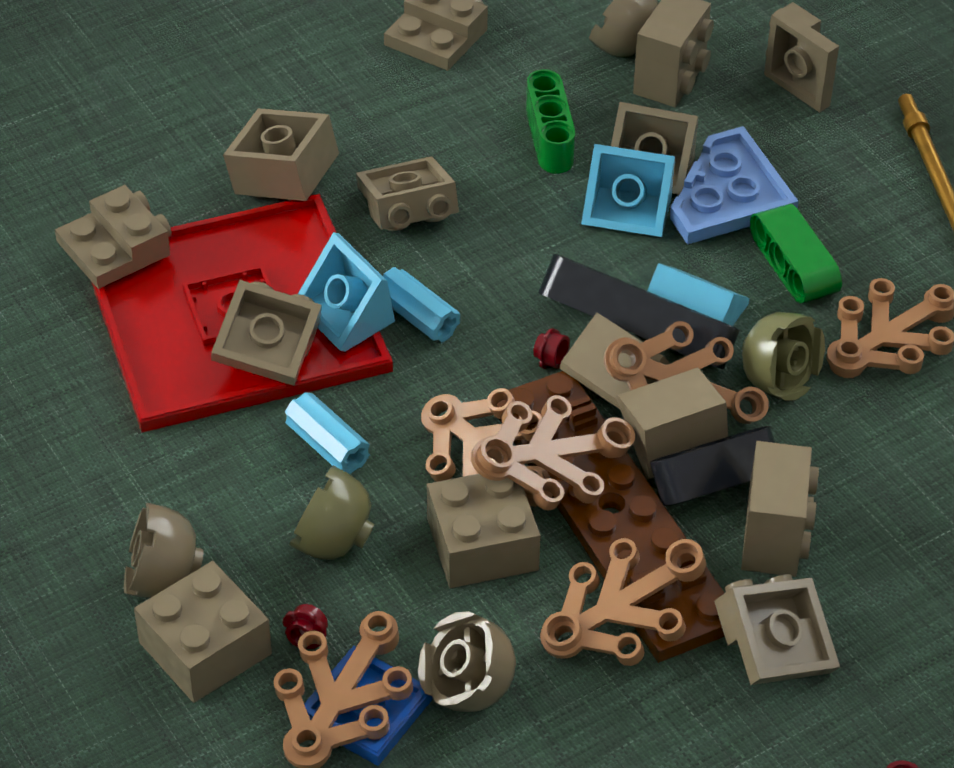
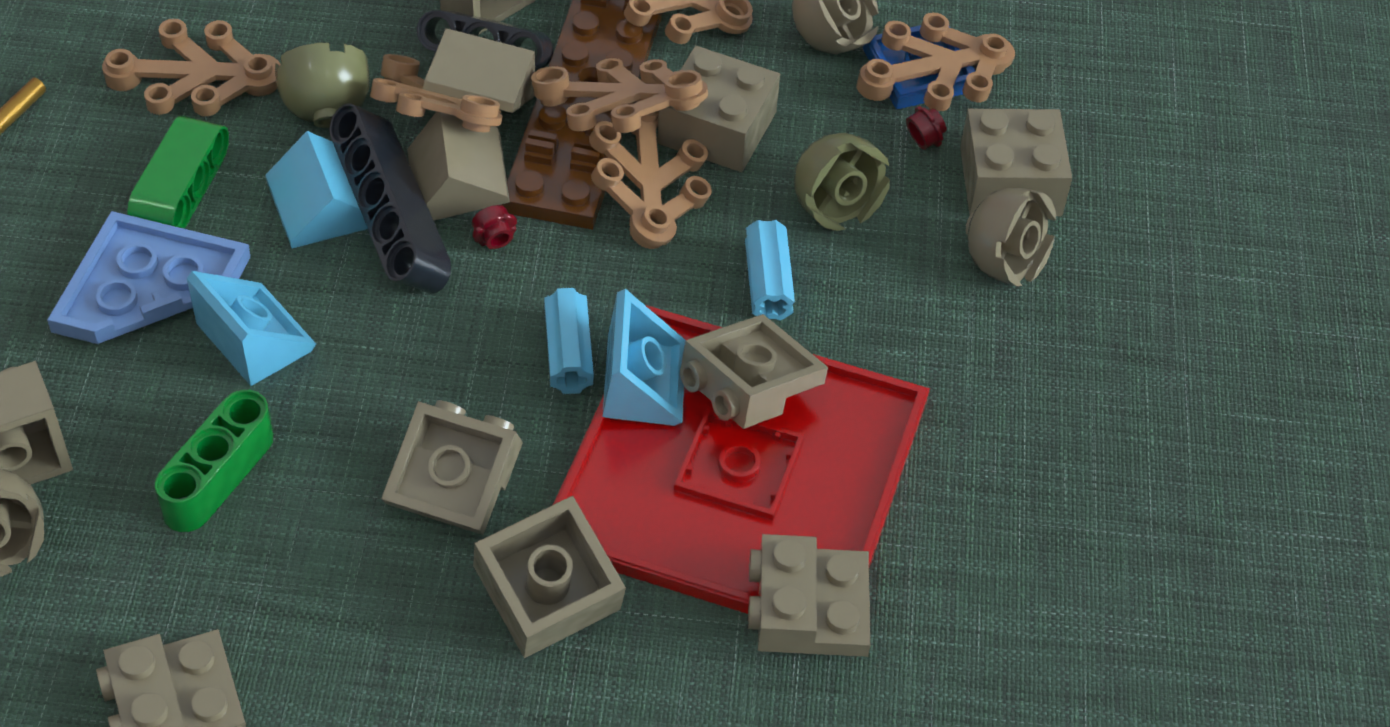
camera: 145 degrees left, 5 degrees up
dark tan slope [611,102,699,195] -> none

